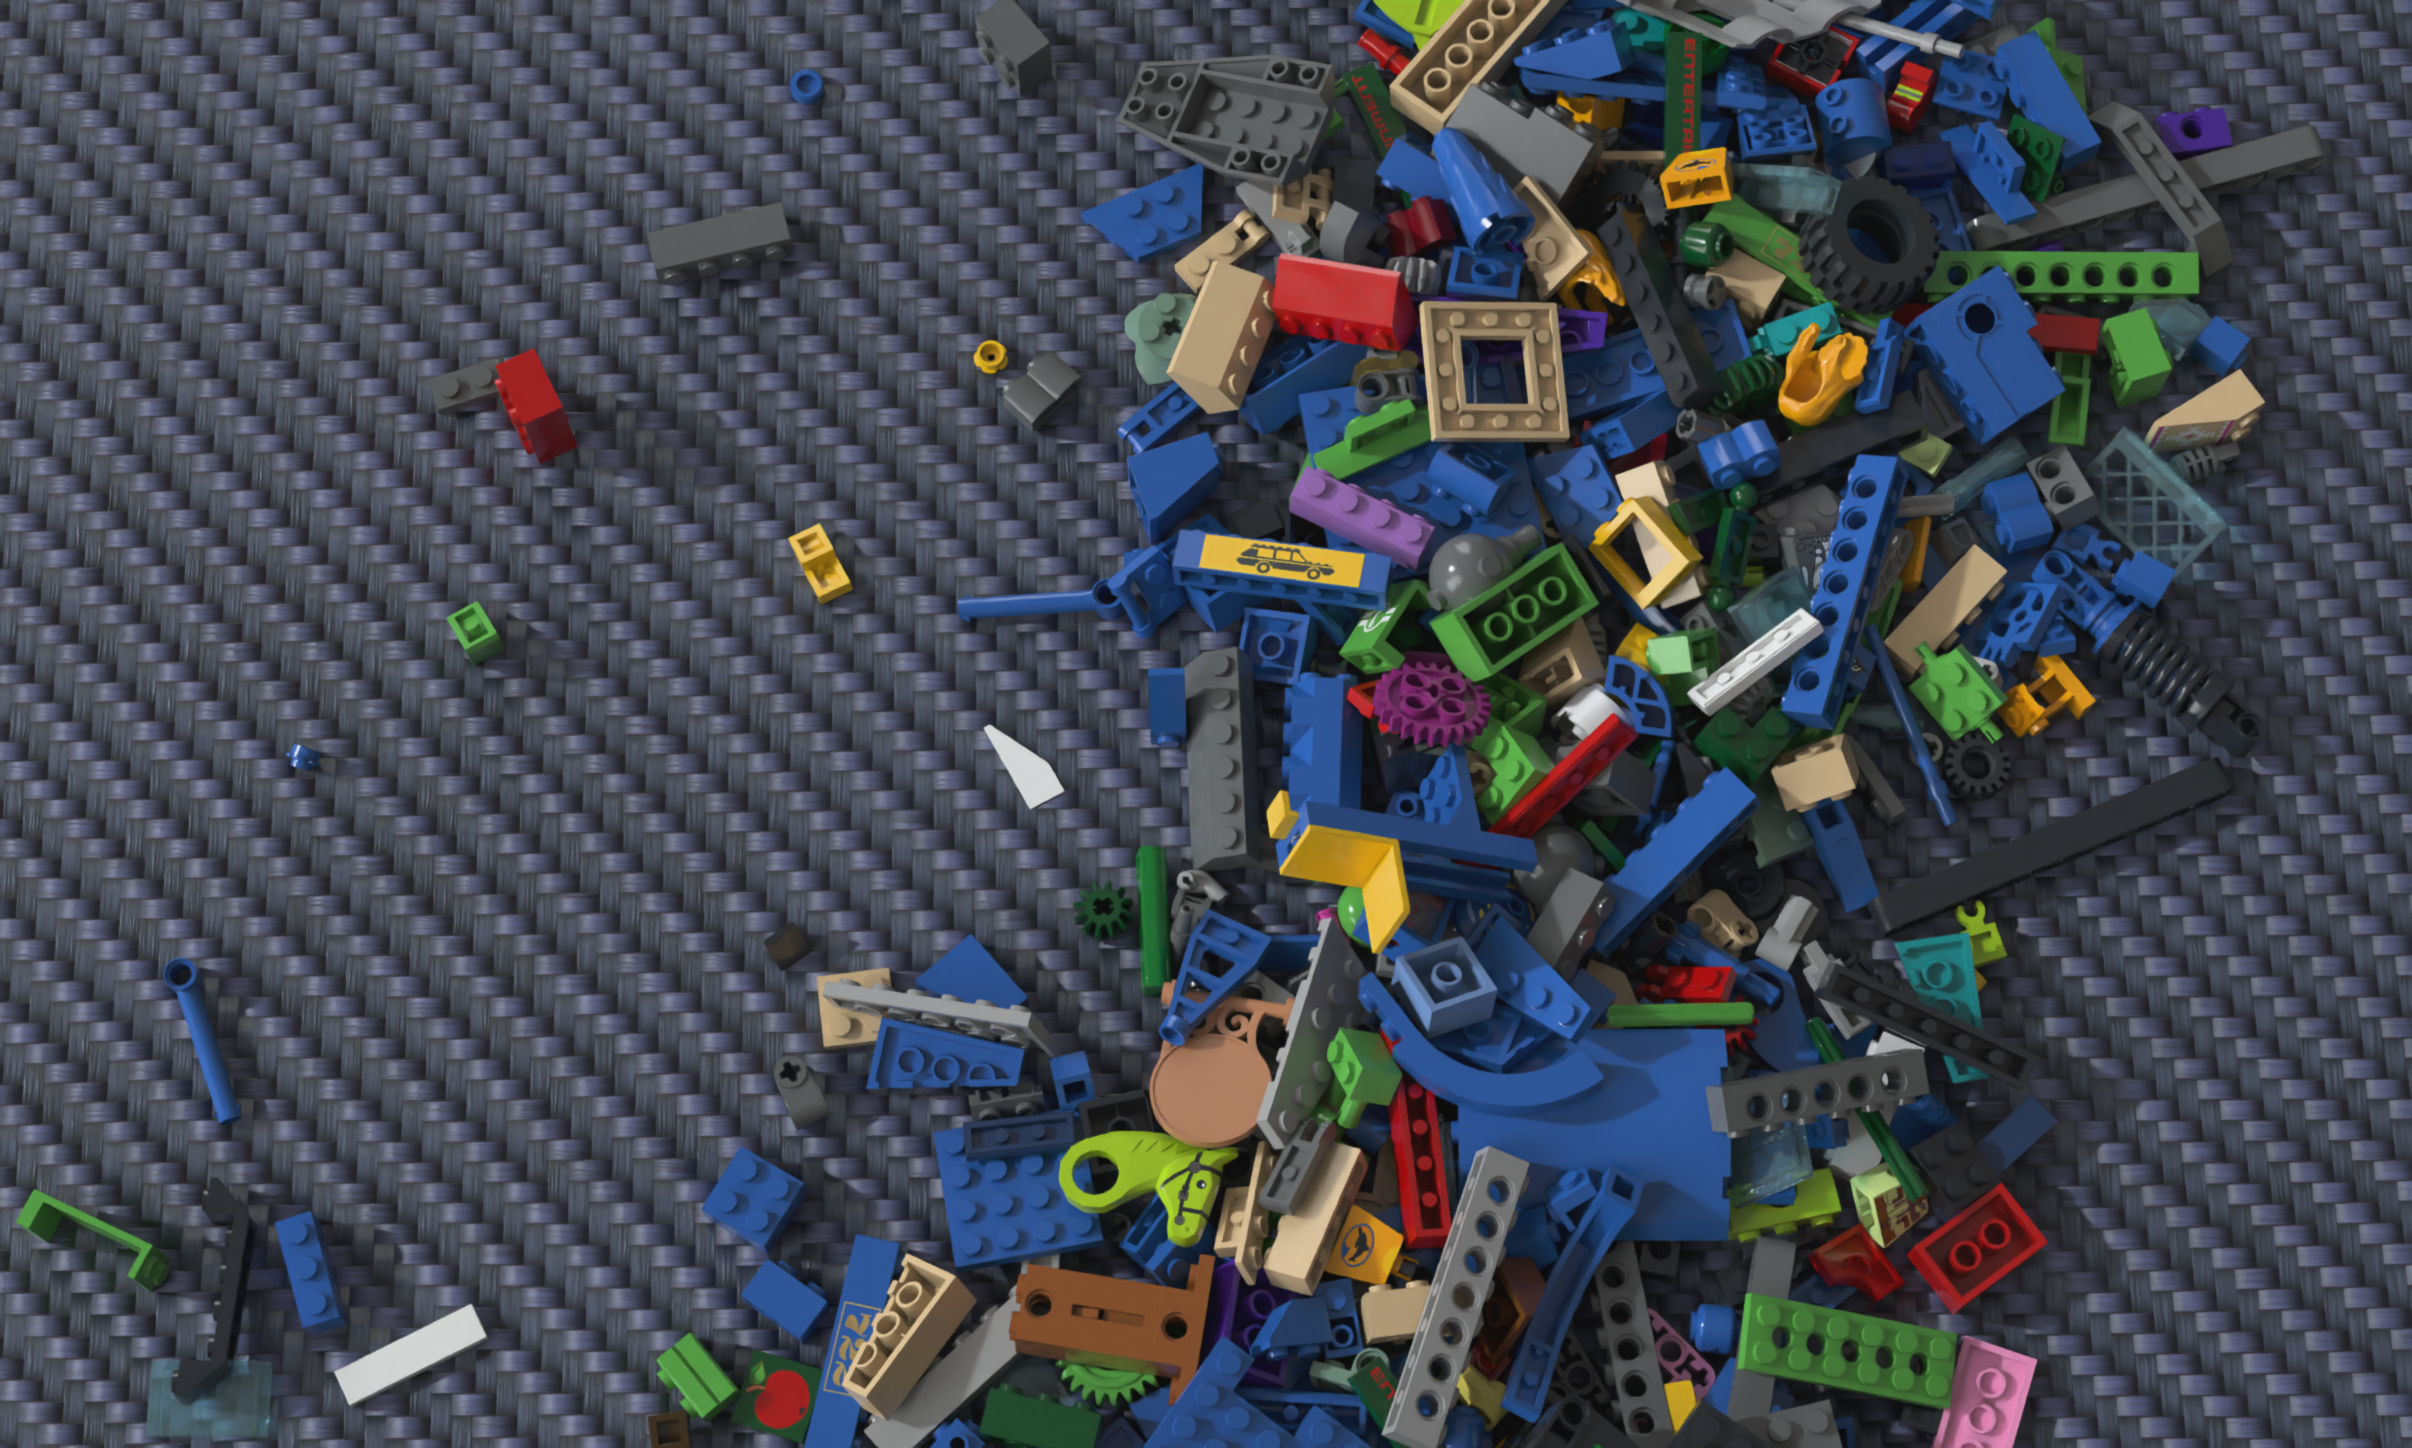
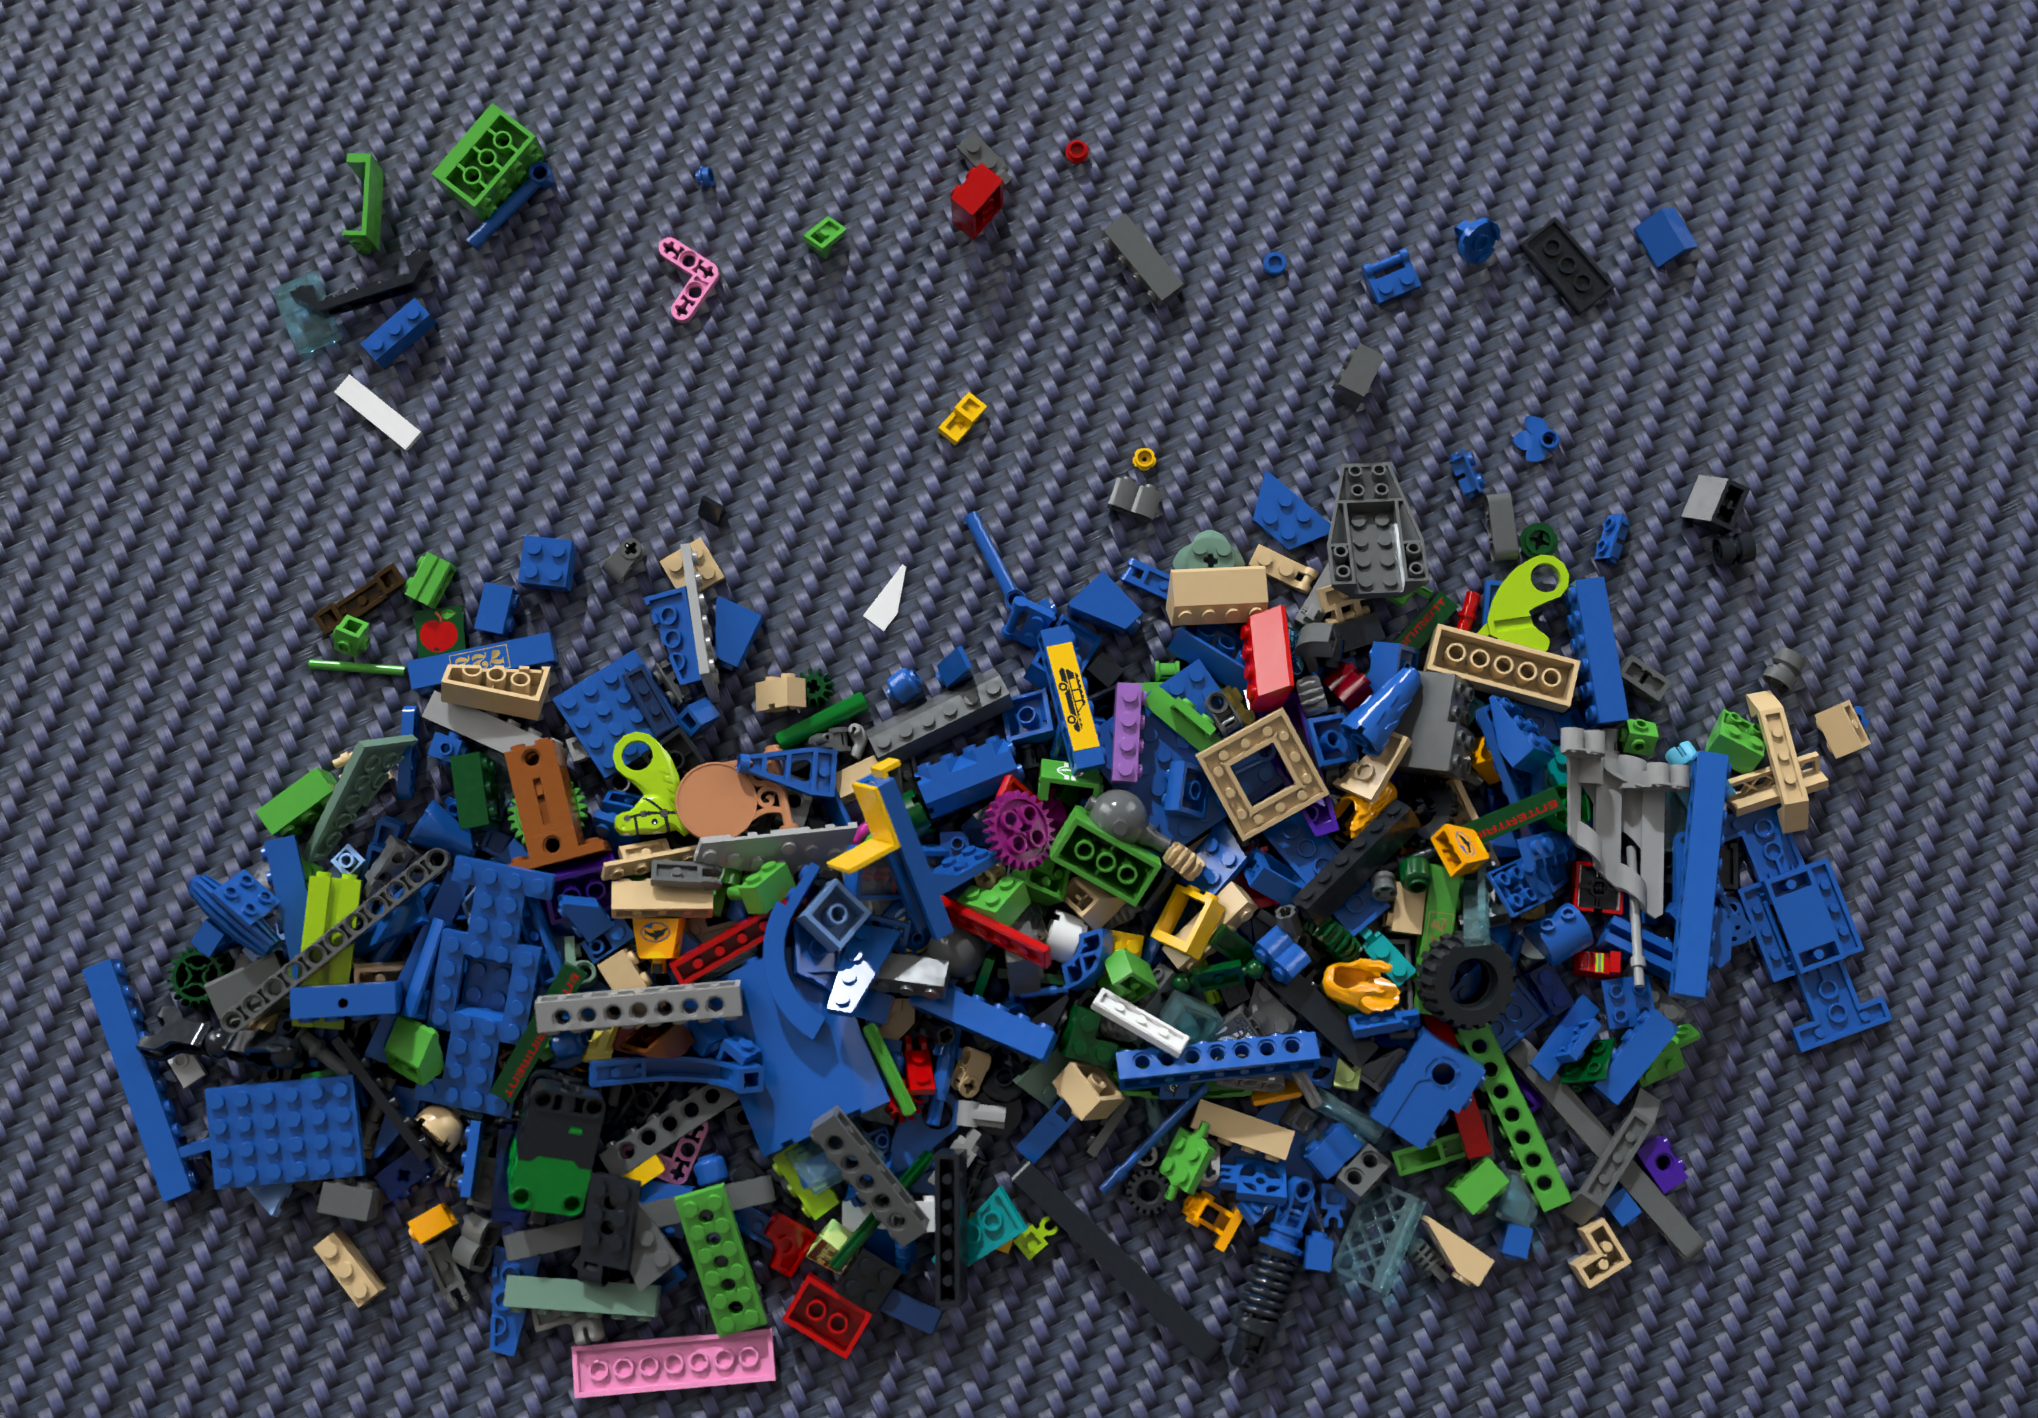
camera: 65 degrees right, 10 degrees up
none -> bright green brick [431,103,545,222]
none -> bright pink beam [659,238,720,324]
none -> tan brick [755,673,806,713]
none -> tan hinge [835,755,878,805]
none -> blue head [886,668,923,704]
none -> red plate [1065,140,1089,164]
none -> bright green bush [1155,661,1180,682]
none -> tan gear [1162,842,1205,881]
none -> tan brick [1568,1216,1632,1289]
none -> blue brick [1602,1186,1642,1227]

